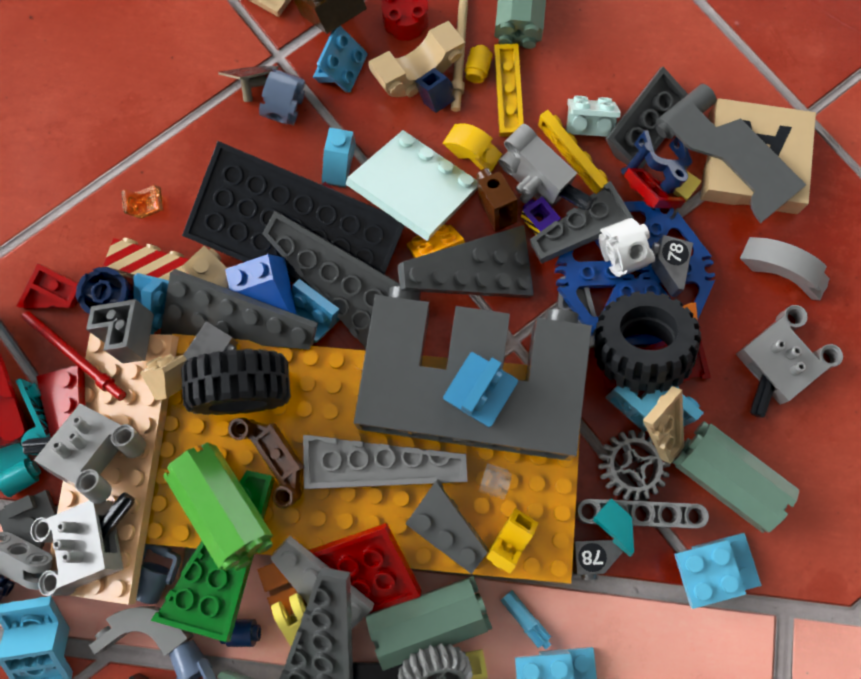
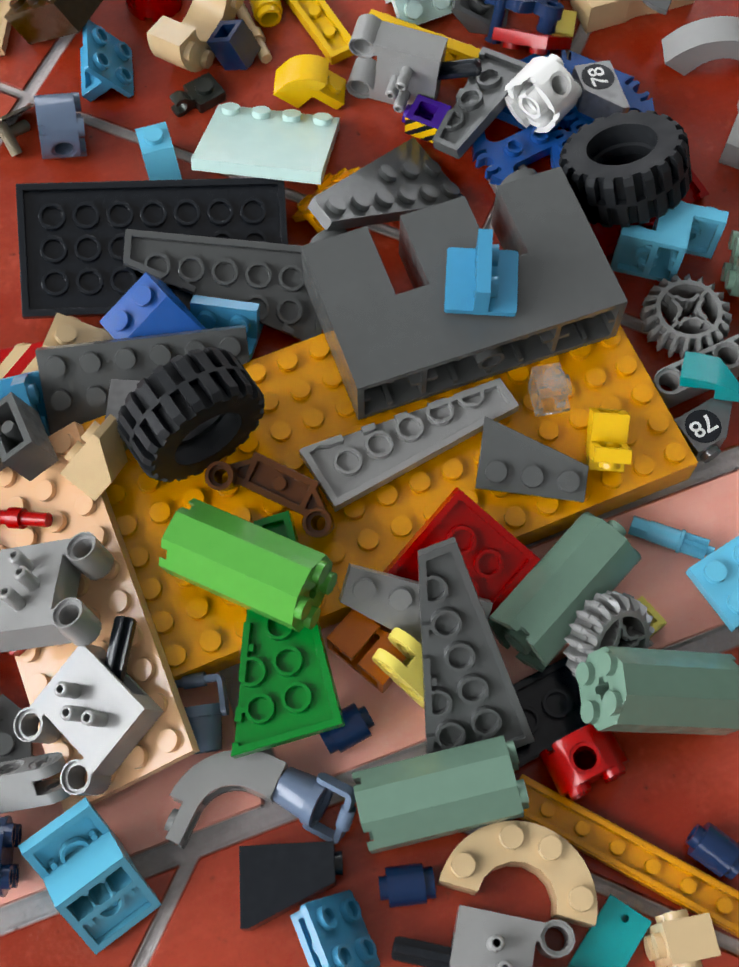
camera: 30 degrees left, 10 degrees down
reddish brown torso [476,168,518,232] -> none
tan wing [643,386,684,464] -> none
none -> pearl dark grey plate [169,72,226,117]

